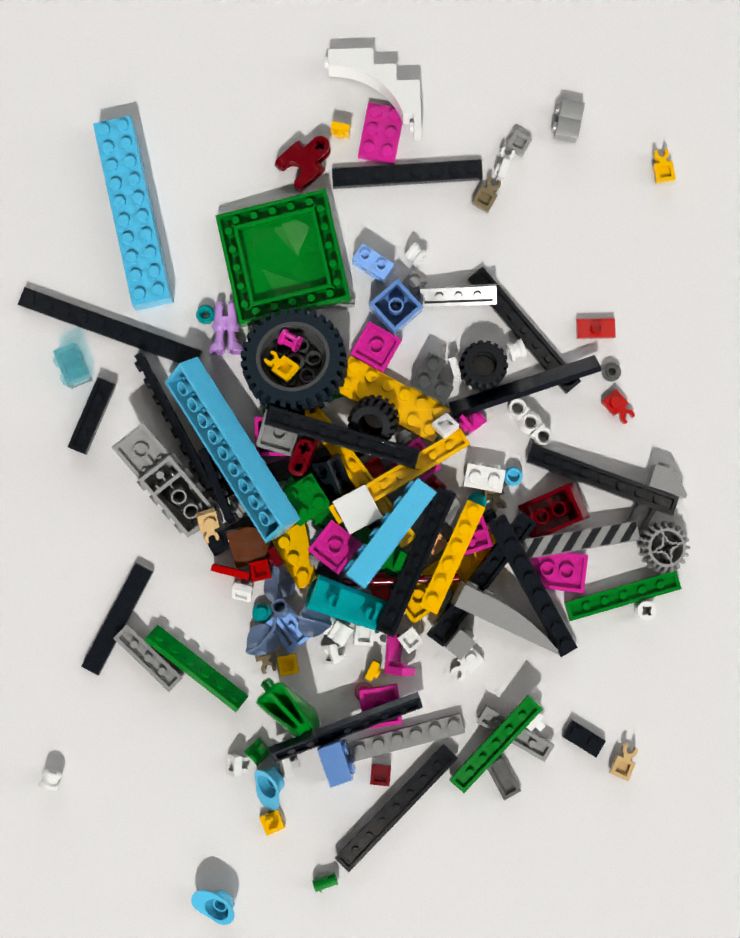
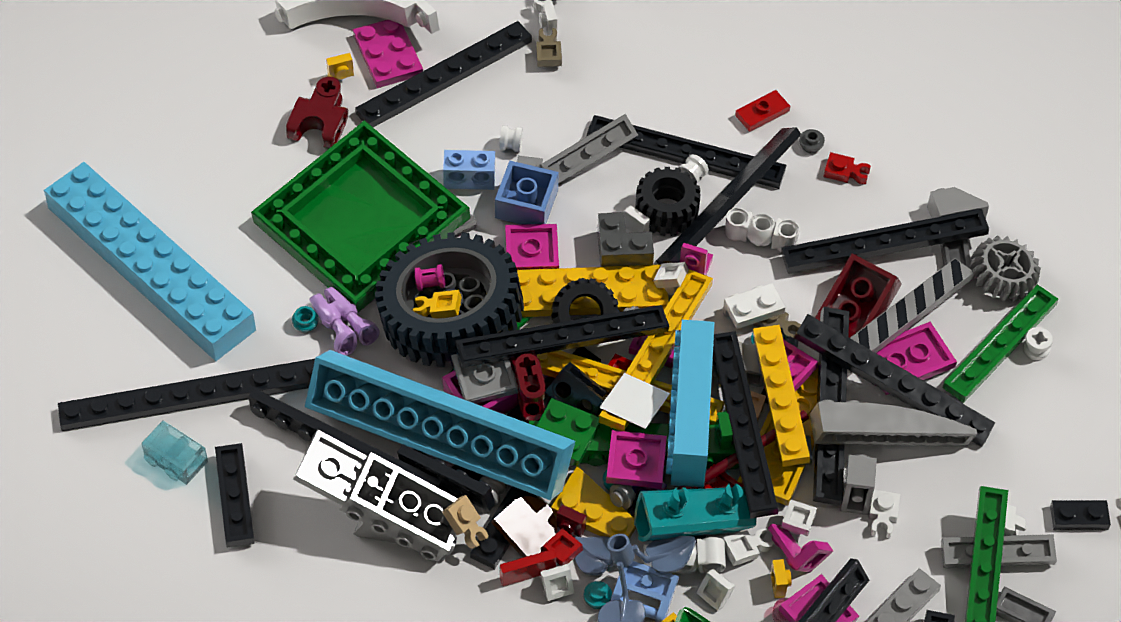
camera: 35 degrees left, 30 degrees down
medium azure plate [504,467,523,486] -> none

